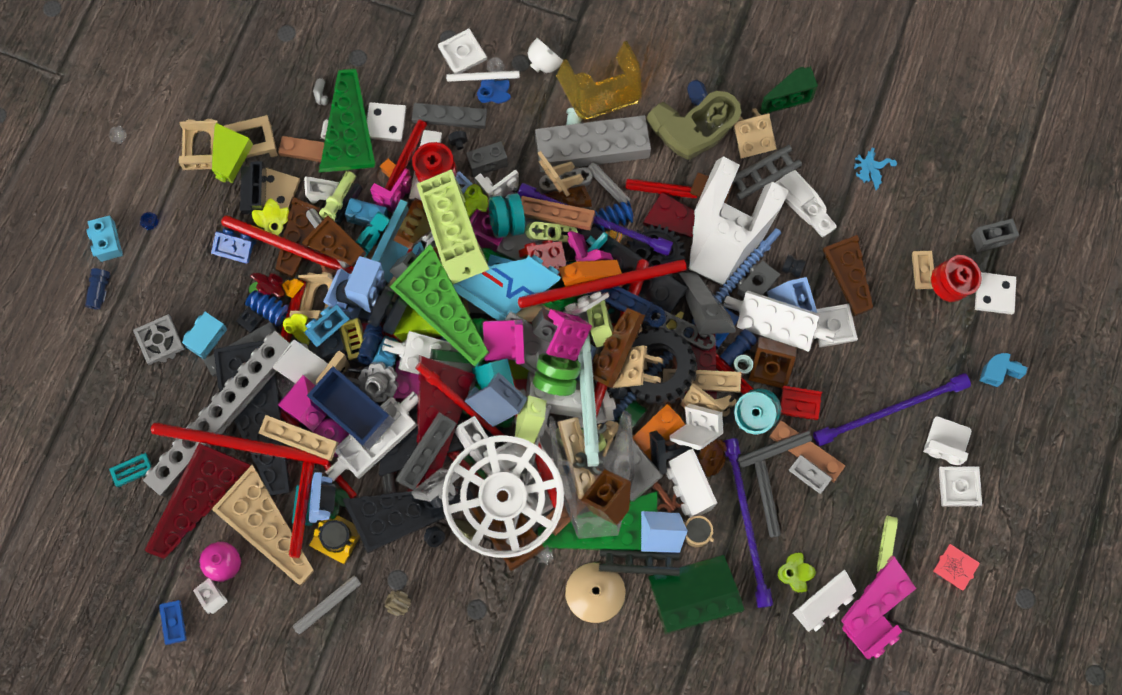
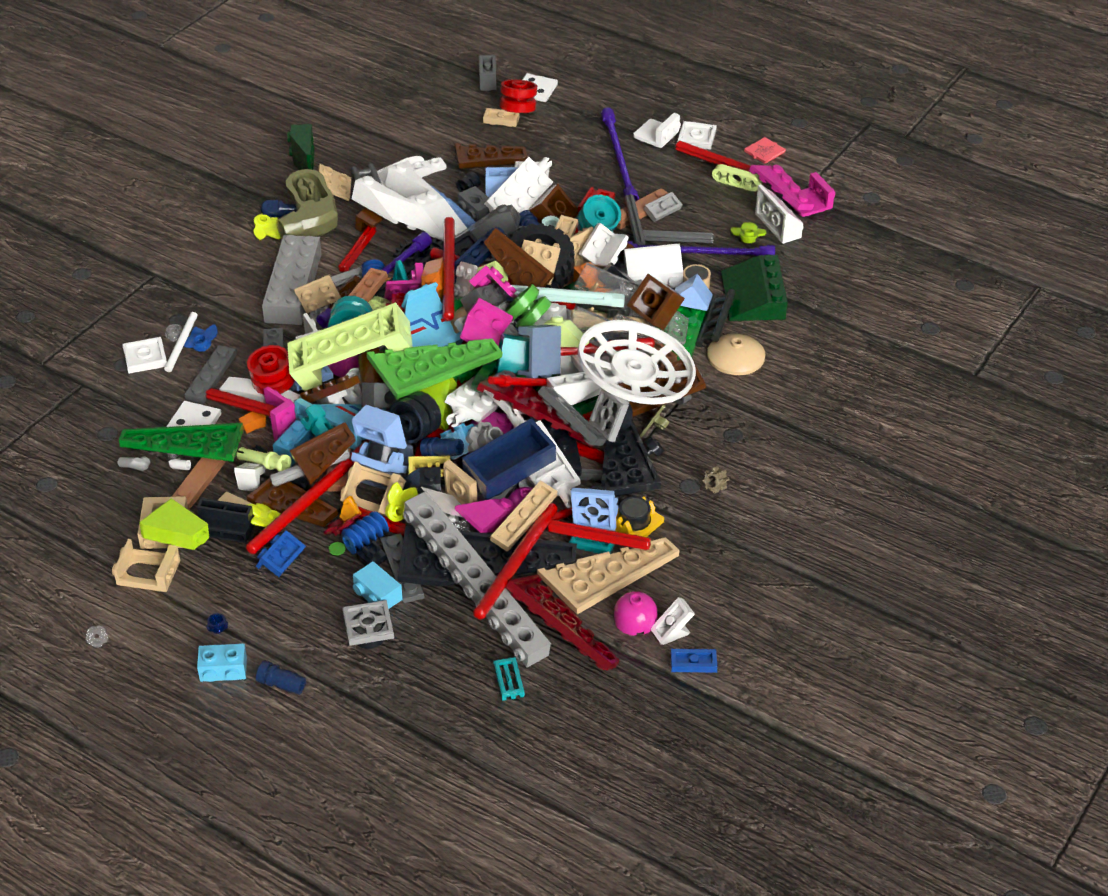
camera: 75 degrees left, 30 degrees down
light grey axle [293,576,361,634] -> none
dark azure brick [304,304,349,347] -> none
black tile [448,131,468,150] -> none
white cylinder [528,38,564,73] -> none
clear yellow windscreen [556,41,642,119] -> none
light aqua piece [566,108,585,125] -> none
dark red wing [643,193,695,238] -> none
dark azure piece [854,148,897,190] -> none
dark azure brick [979,353,1028,387] -> none
none -> neon yellow plate [253,214,281,240]
none -> red axle [675,141,751,172]

